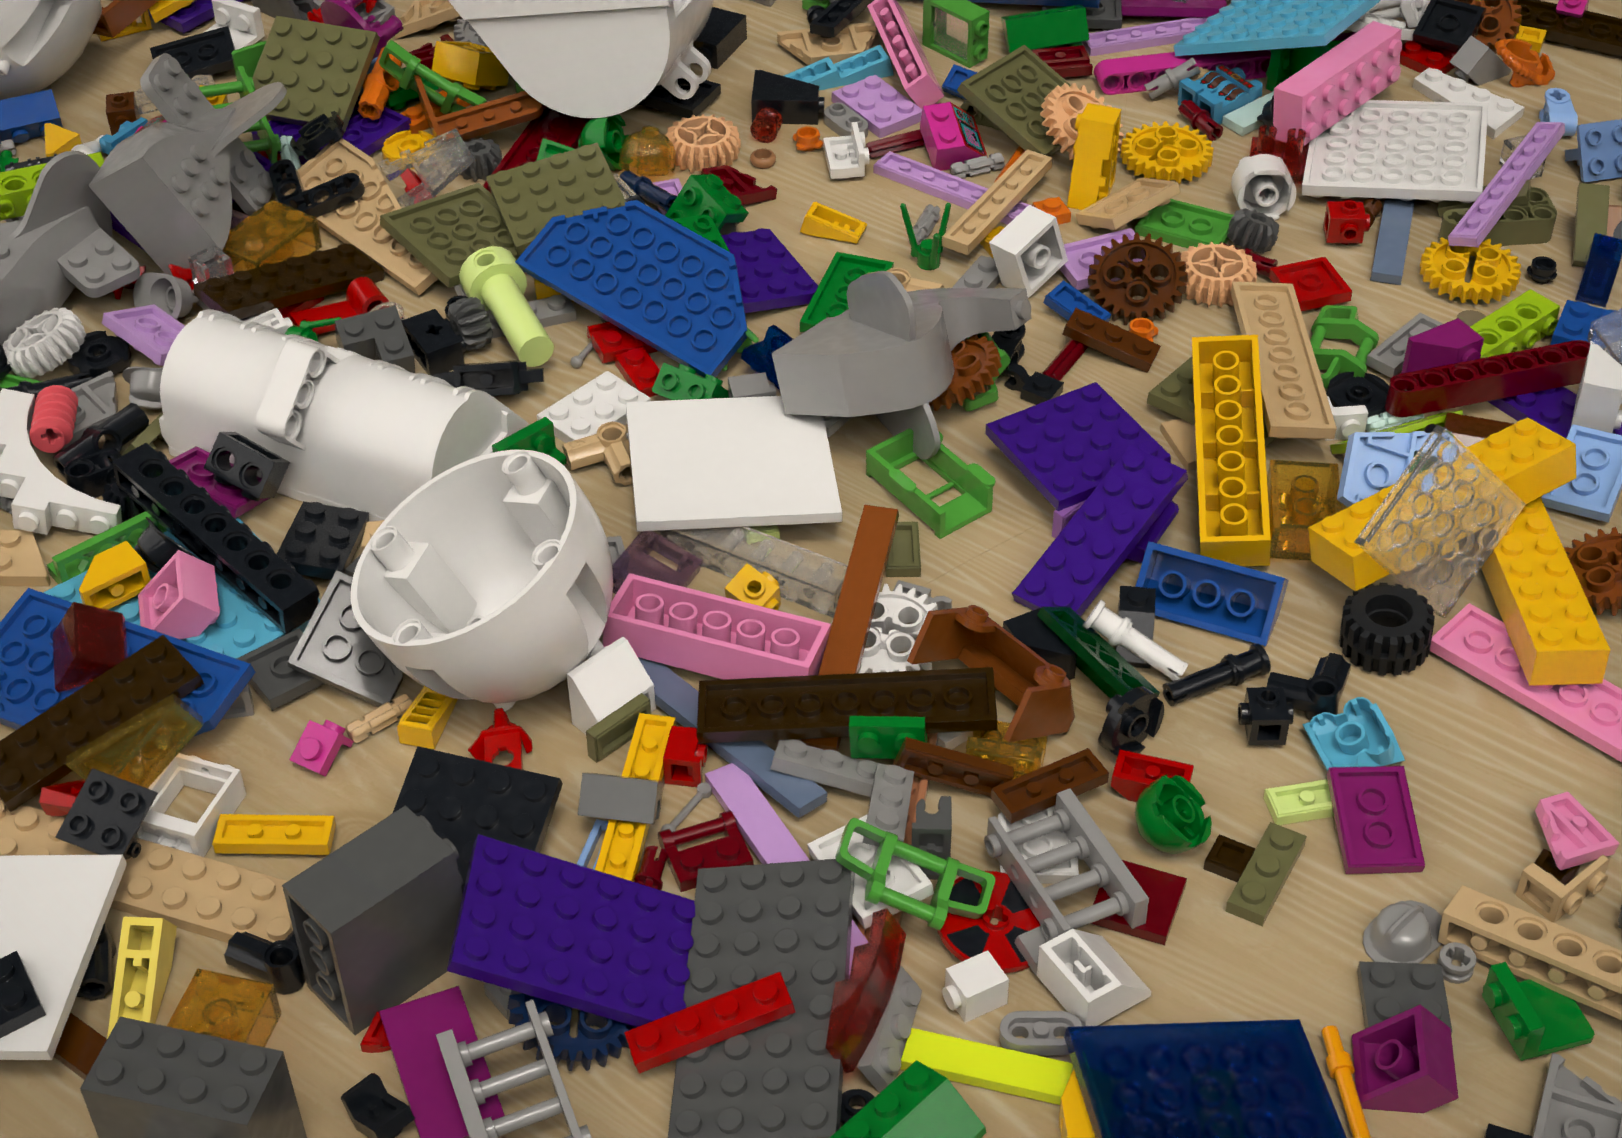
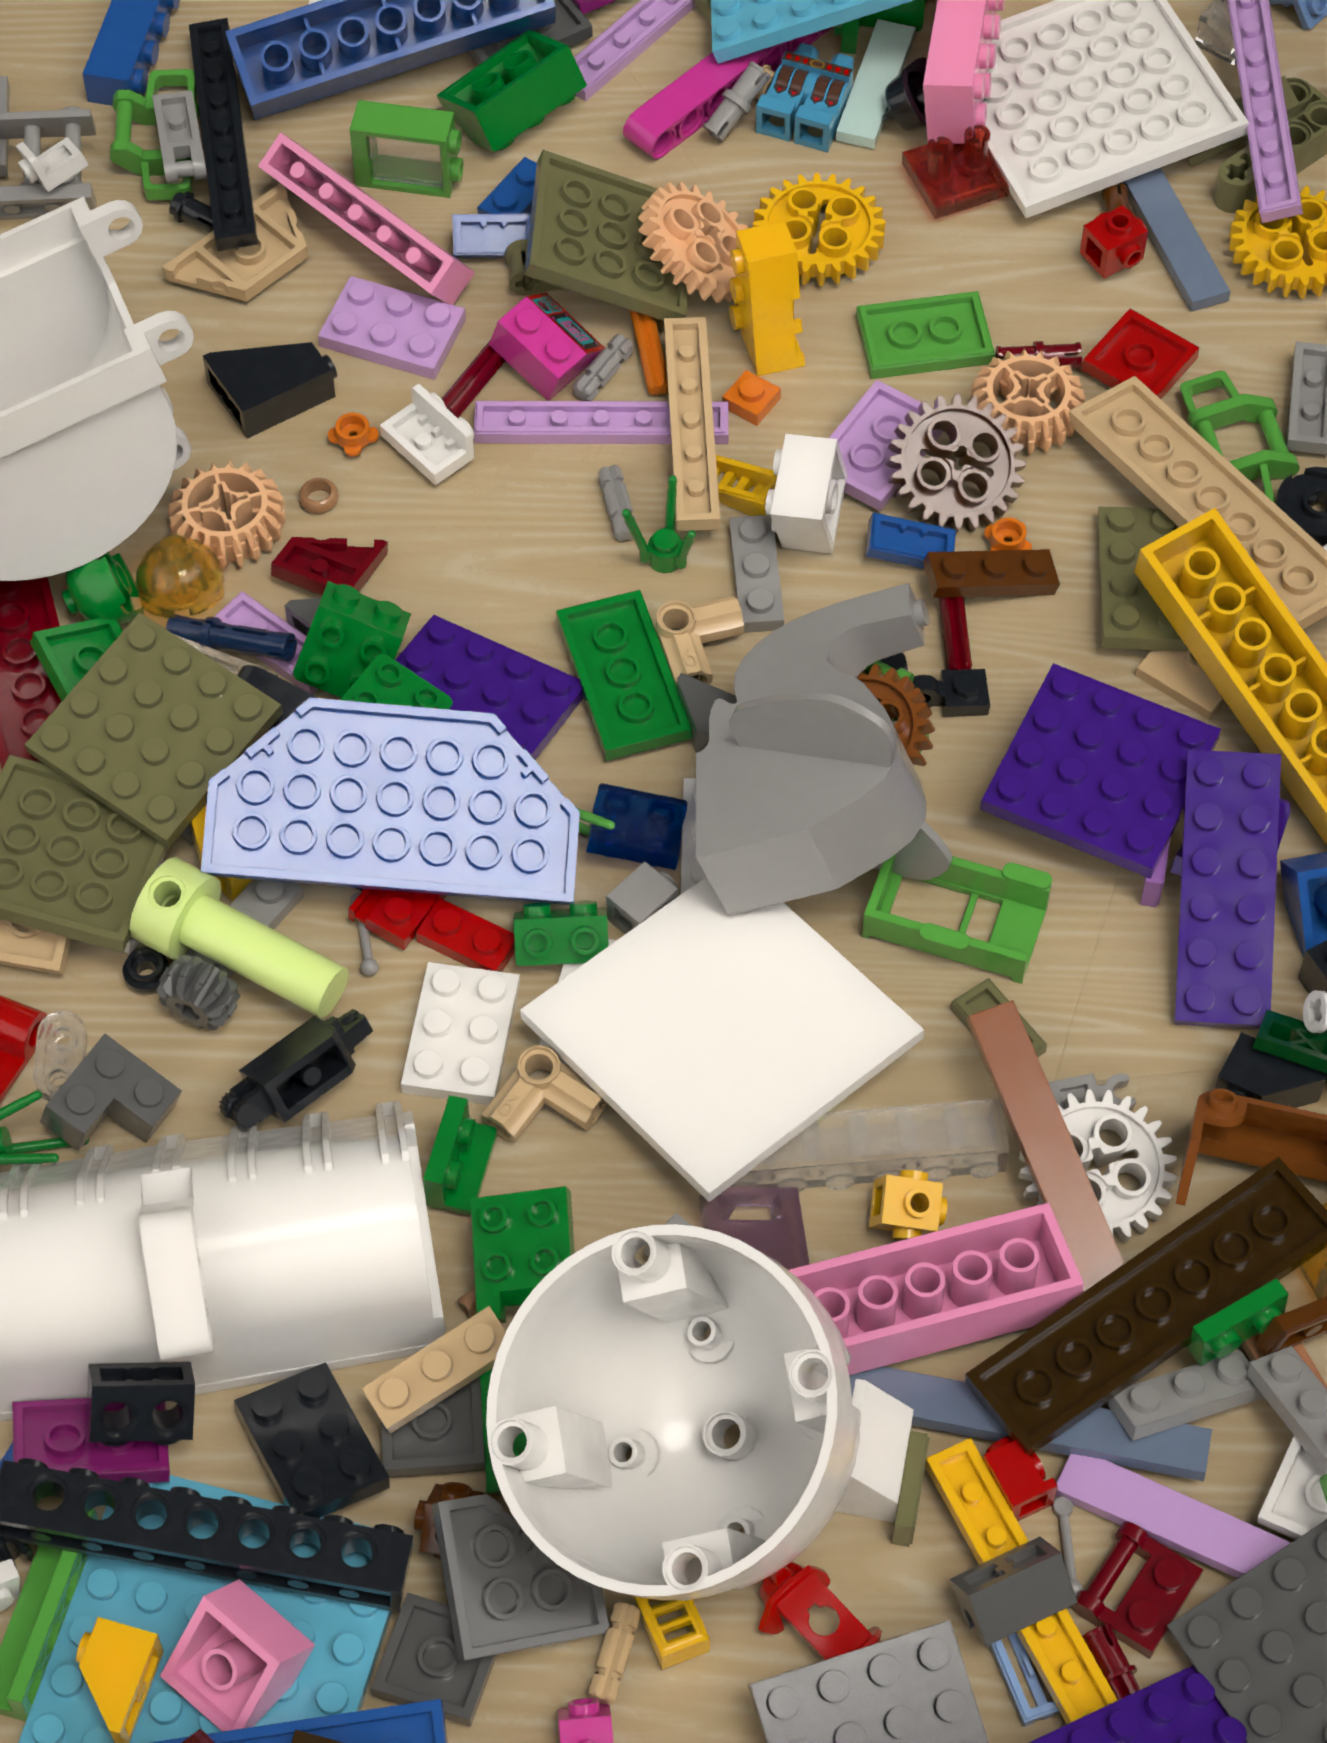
camera: 35 degrees left, 15 degrees up
black piece [134,517,197,573] -> none
black brick [401,309,466,376] -> none
clear red wheel [750,107,783,143] -> none
medium azure slope [784,45,894,91] -> none
yellow slope [800,202,867,243] -> none
light grey plate [824,103,868,138] -> none
dark red plate [1031,45,1093,78] -> none
tan plate [1076,178,1181,231] -> none
dark red axle [1178,100,1223,141] -> none
dark grey gear [1227,208,1279,253] -> none
white brick [1231,154,1296,221] -> none

